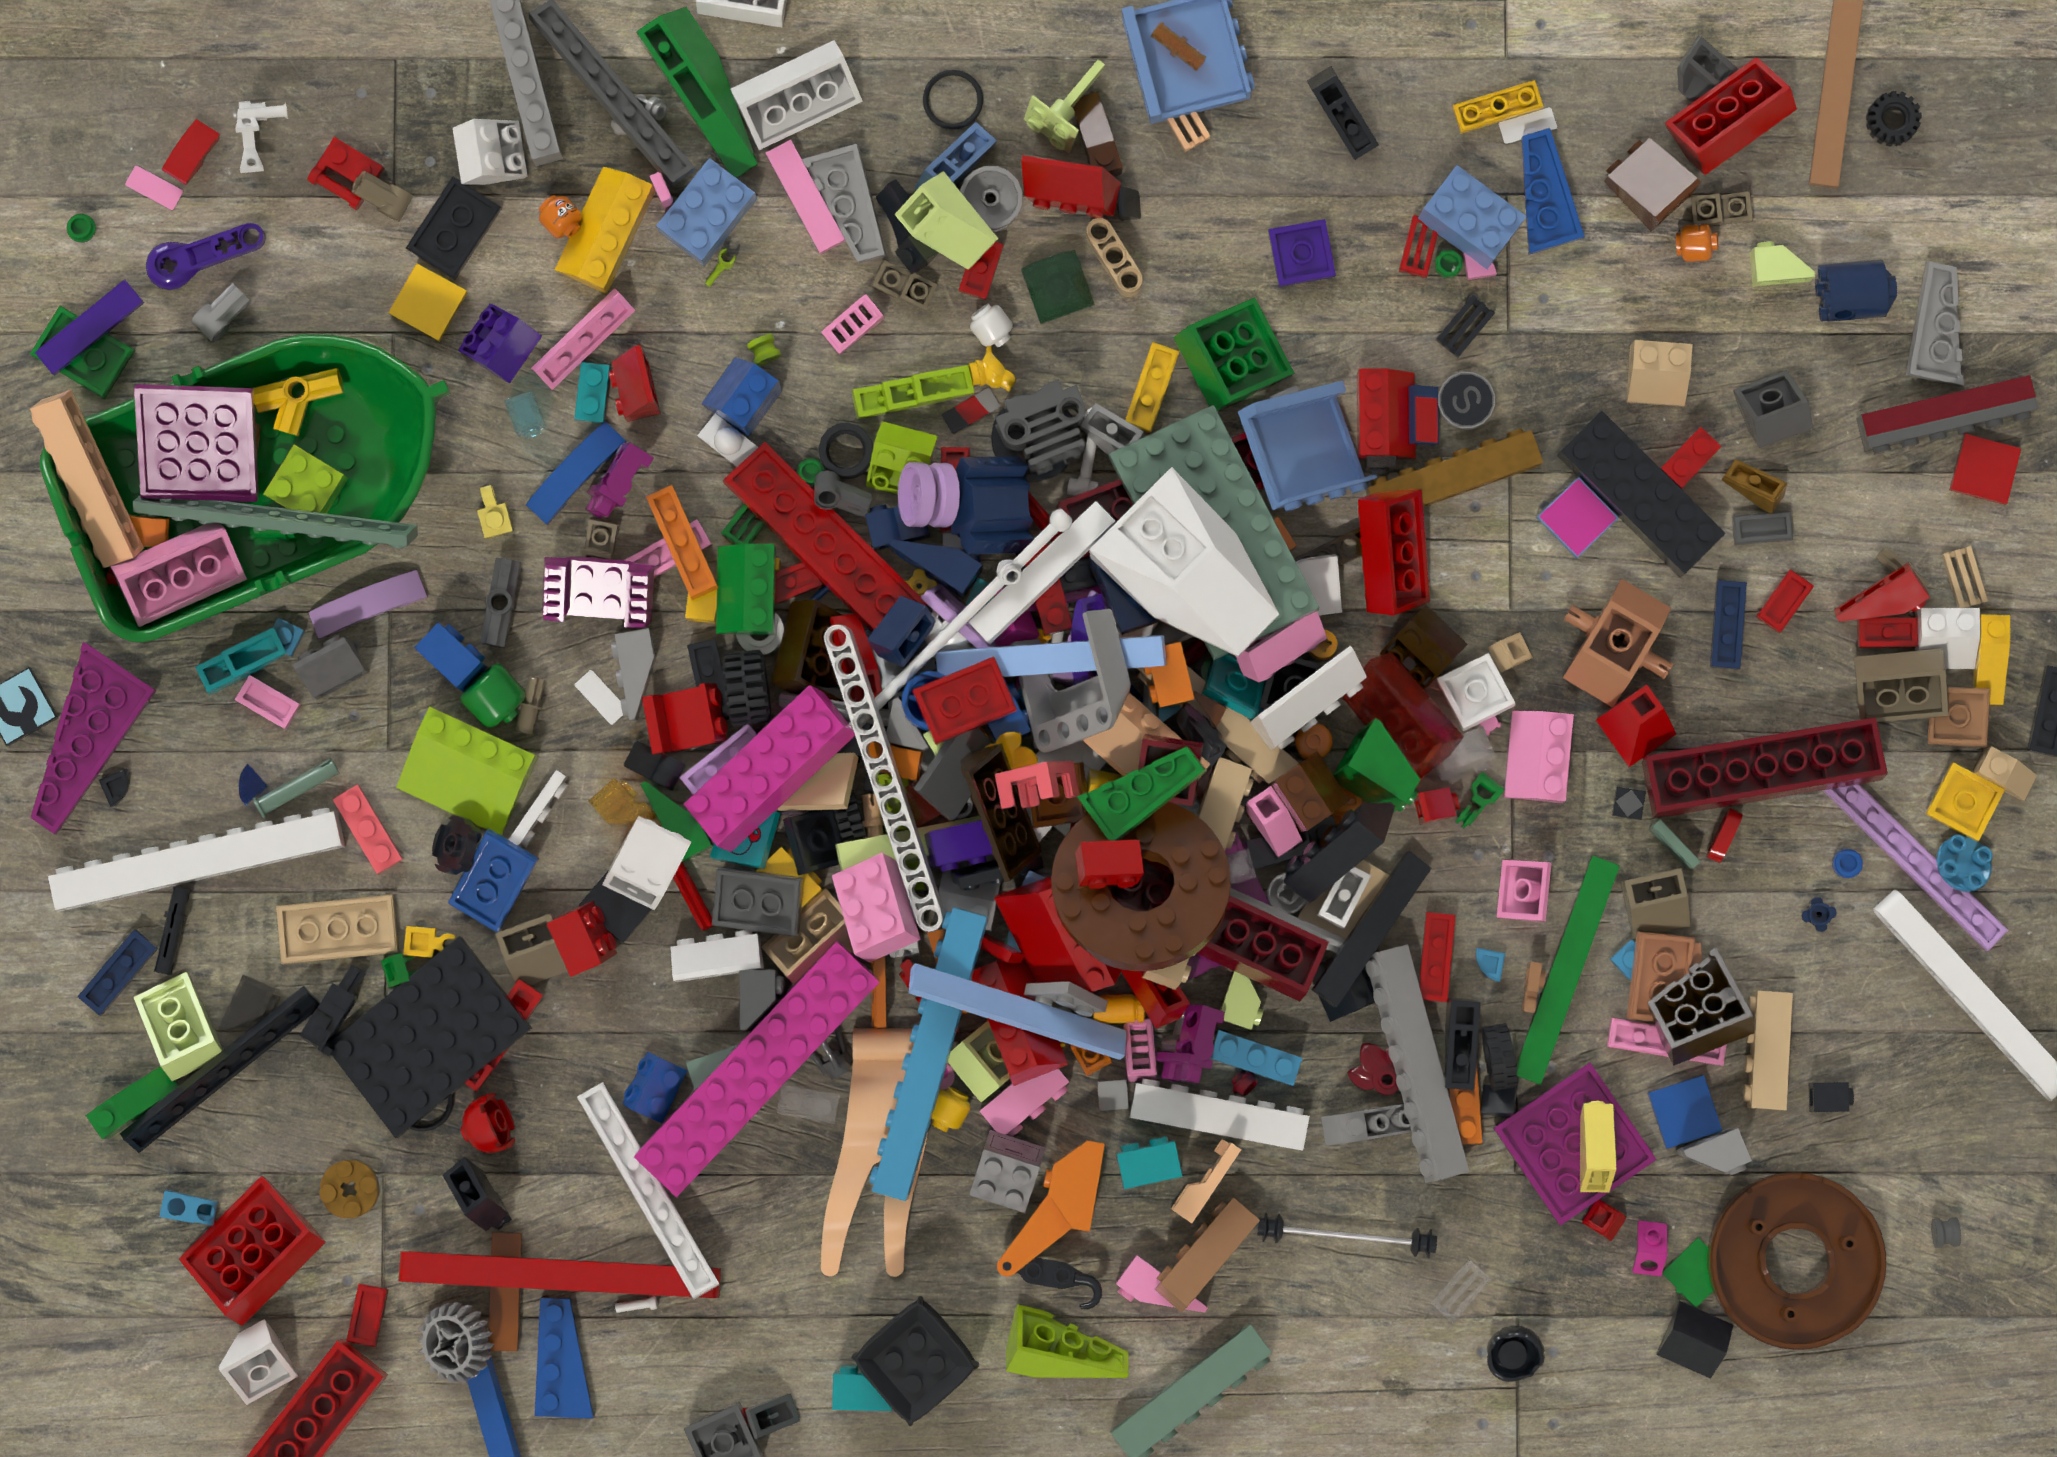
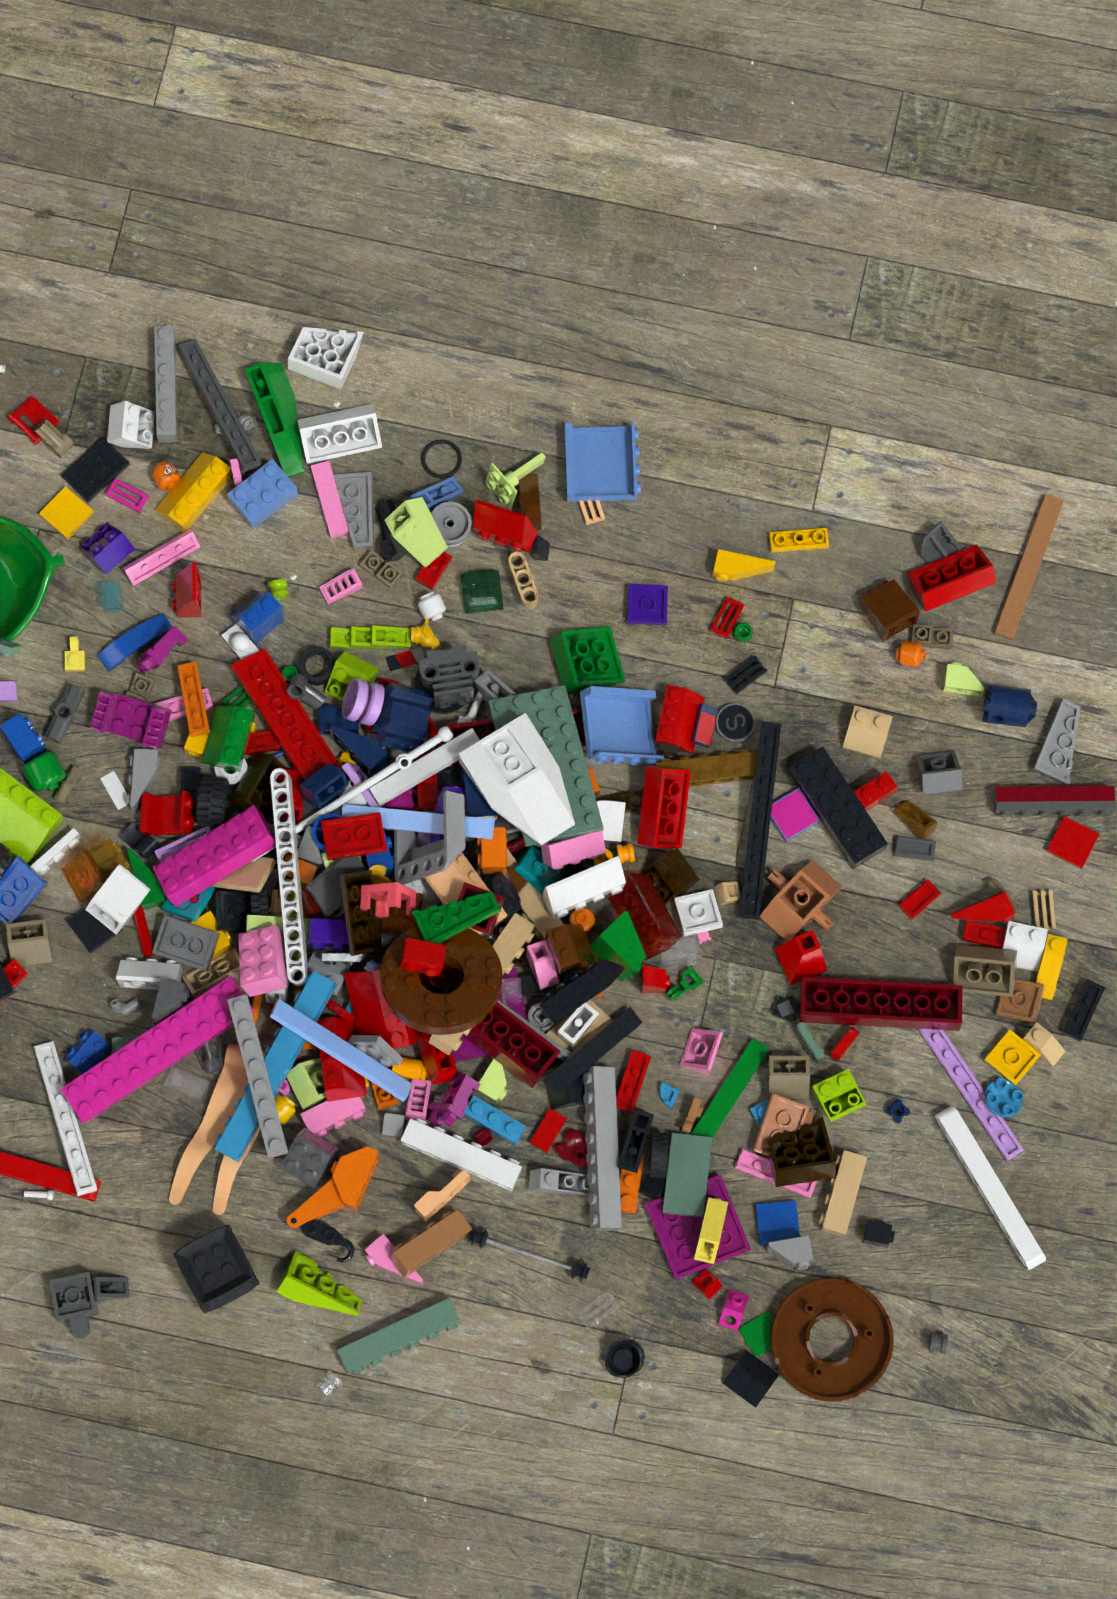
camera: 10 degrees right, 10 degrees down
red brick [546,901,617,977] -> none
teal plate [574,362,611,424] -> none
lime hand [704,248,736,287] -> none
teal slope [832,1365,892,1411] -> none
teal brick [1115,1136,1183,1189] -> none
yellow tile [1125,342,1180,433] -> none
clear orange pin [1150,22,1207,72] -> none
black slope [1307,66,1379,160] -> none
medium blue brick [1418,165,1527,269] -> none
bright pink tile [1462,252,1497,280] -> none
white sticker [1499,107,1557,144] -> none
bright pink slope [1504,711,1574,803] -> none
blue wing [1521,128,1585,255] -> none
dark blue plate [1710,580,1747,670] -> none
blue tile [1832,849,1863,878] -> none
black tyre [1866,91,1922,147] -> none
none -> clear orange tile [62,848,106,903]
none -> dark pink tile [106,478,149,514]
none -> light grey arm [110,998,141,1016]
none -> light grey brick [227,994,288,1159]
none -> red tile [529,1109,567,1154]
none -> light orange wheel [616,843,635,864]
none -> sand green tile [663,1133,712,1218]
none -> yellow slope [713,549,776,582]
none -> black plate [739,721,782,920]
none -> lime slope [811,1069,867,1123]

